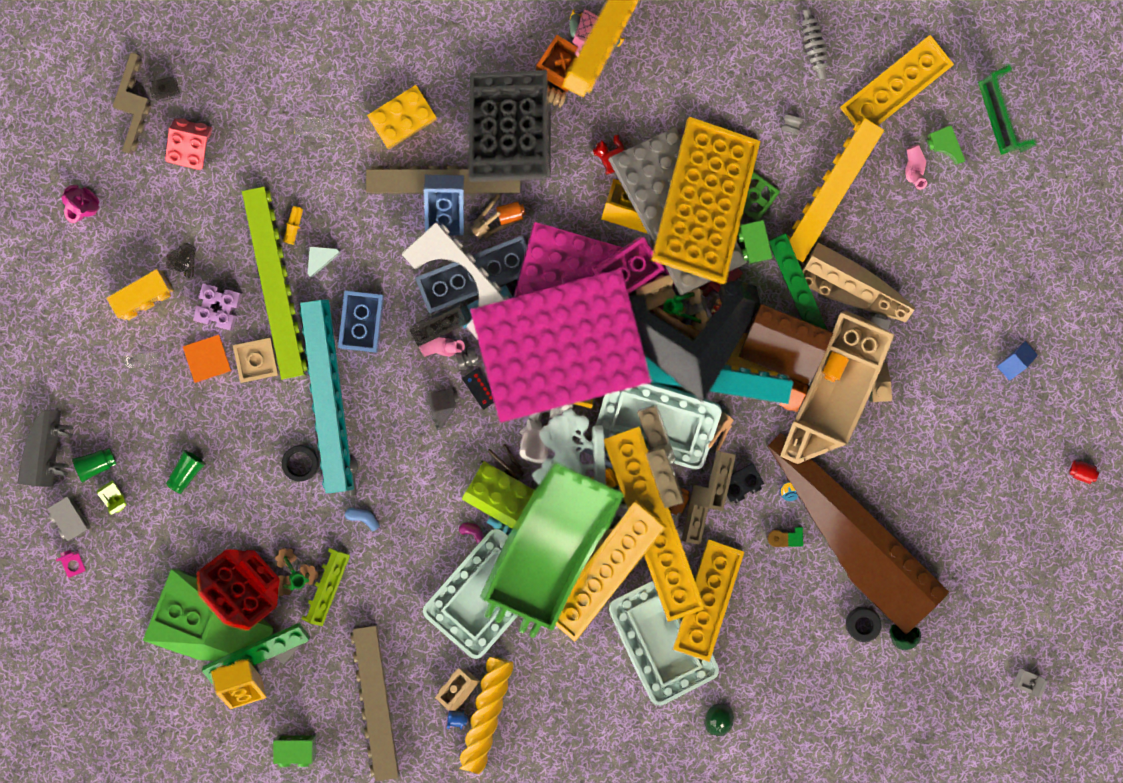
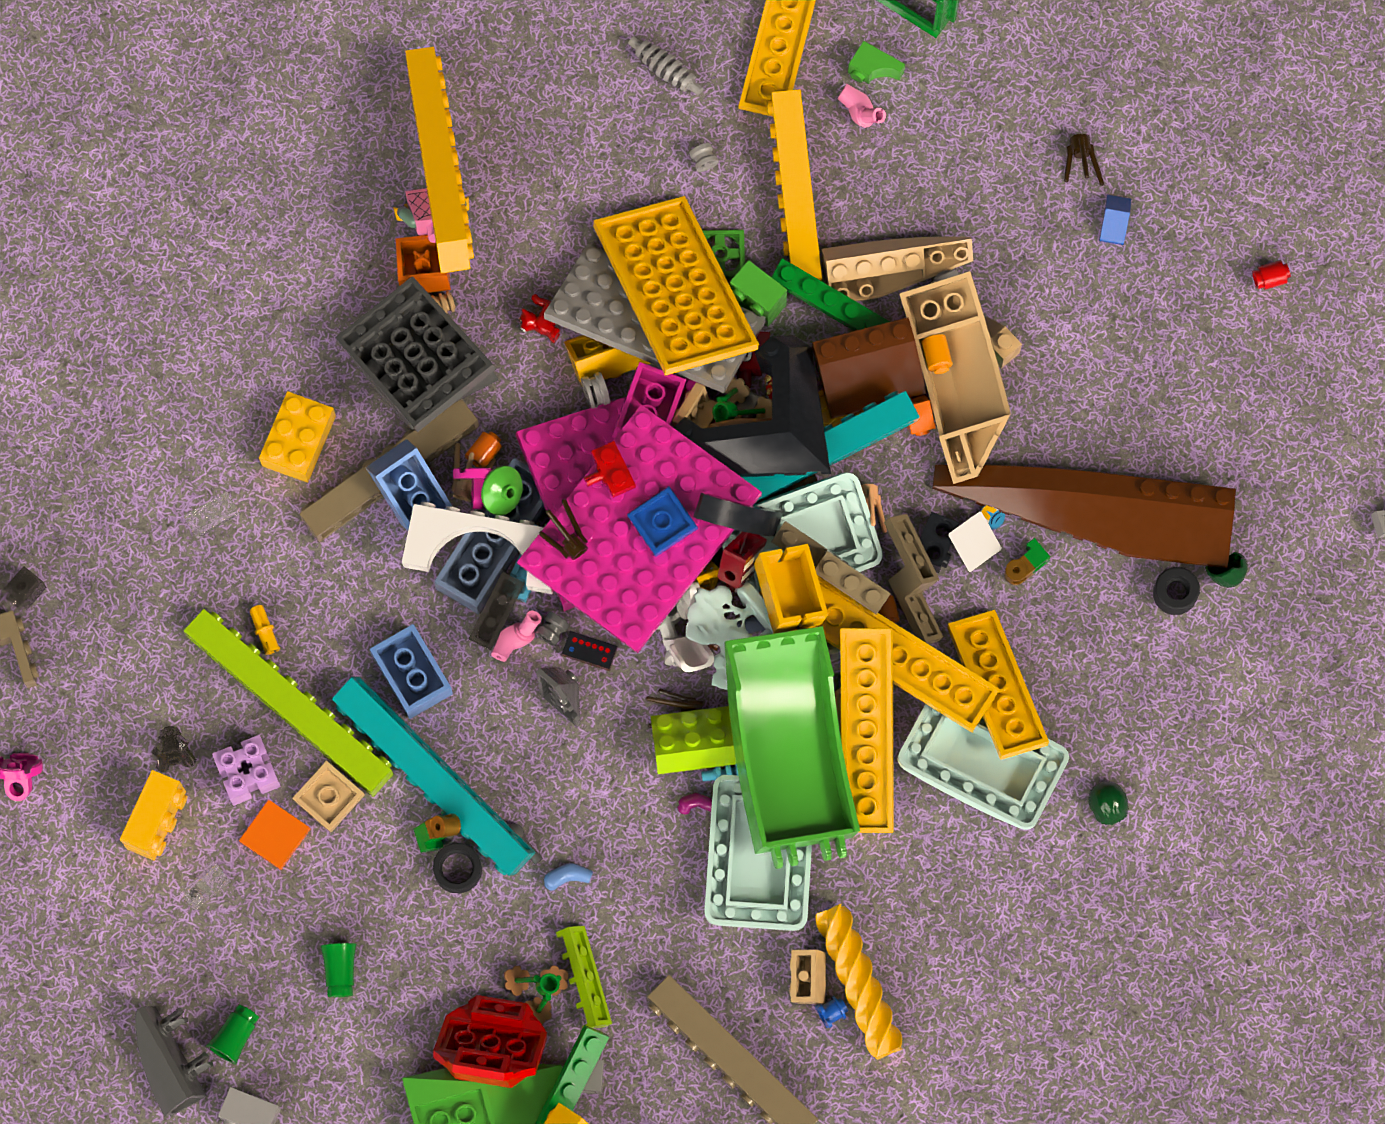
camera: 35 degrees left, 15 degrees down
lime bracket [97,480,127,515] -> none
coral bracket [165,118,212,170] -> none
light aqua slope [308,247,341,277] -> none
none -> leg [413,813,461,853]
none -> dark pink tile [453,468,492,509]
none -> bright green dish [481,466,523,515]
none -> dark brown plant [539,499,588,560]
none -> light grey wheel [581,372,610,408]
none -> red plate [584,441,636,498]
none -> blue tile [627,486,698,557]
none -> black slope [693,493,783,536]
none -> dark red torso [718,531,767,592]
none -> yellow piece [754,544,828,634]
none -> white sticker [948,511,1002,572]
none -> dark brown plant [1064,134,1104,186]

